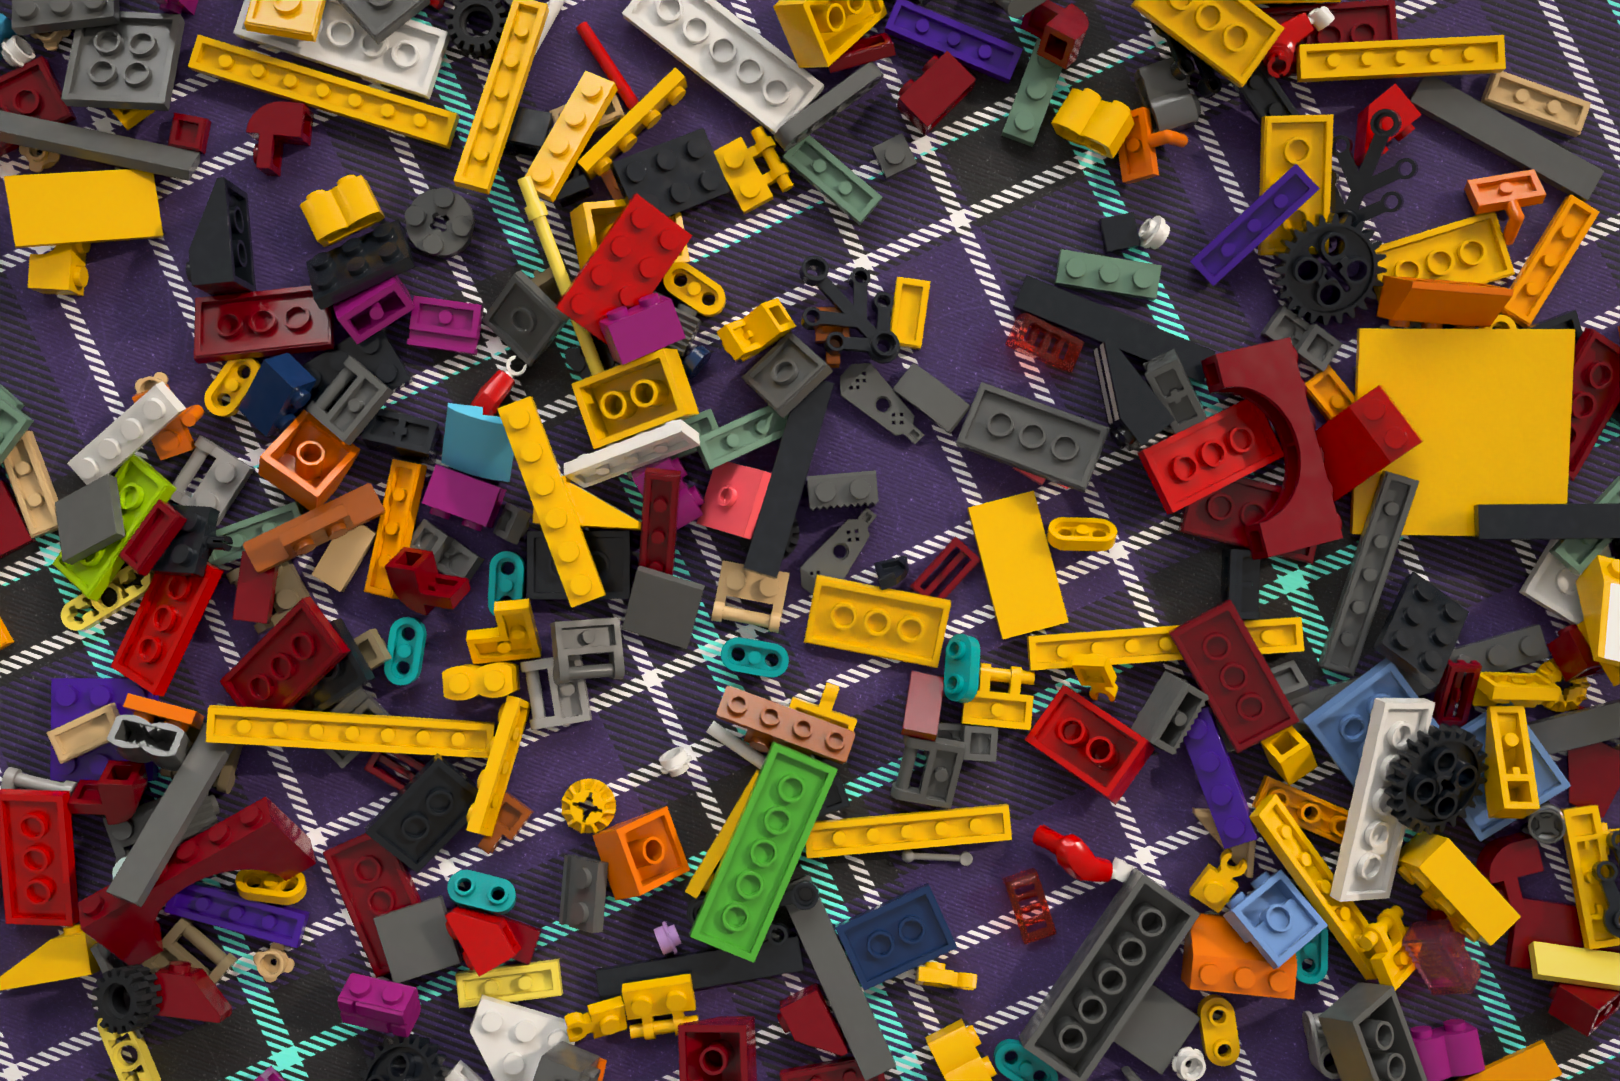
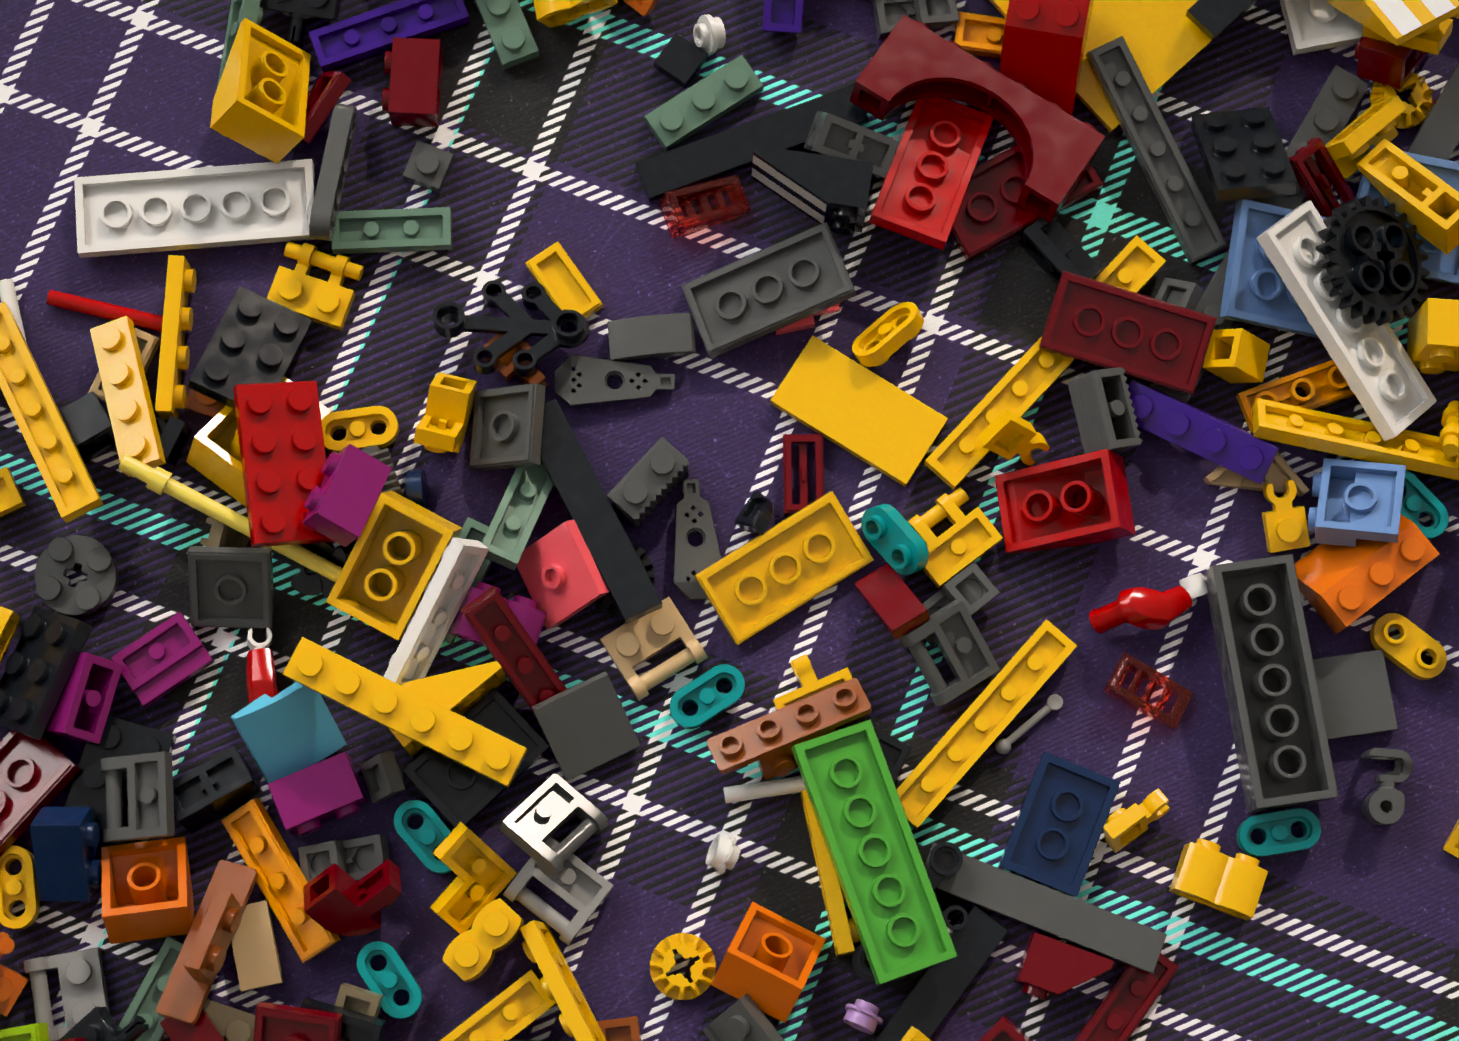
camera: 45 degrees left, 10 degrees down
white plate [1172,1047,1206,1081] -> none

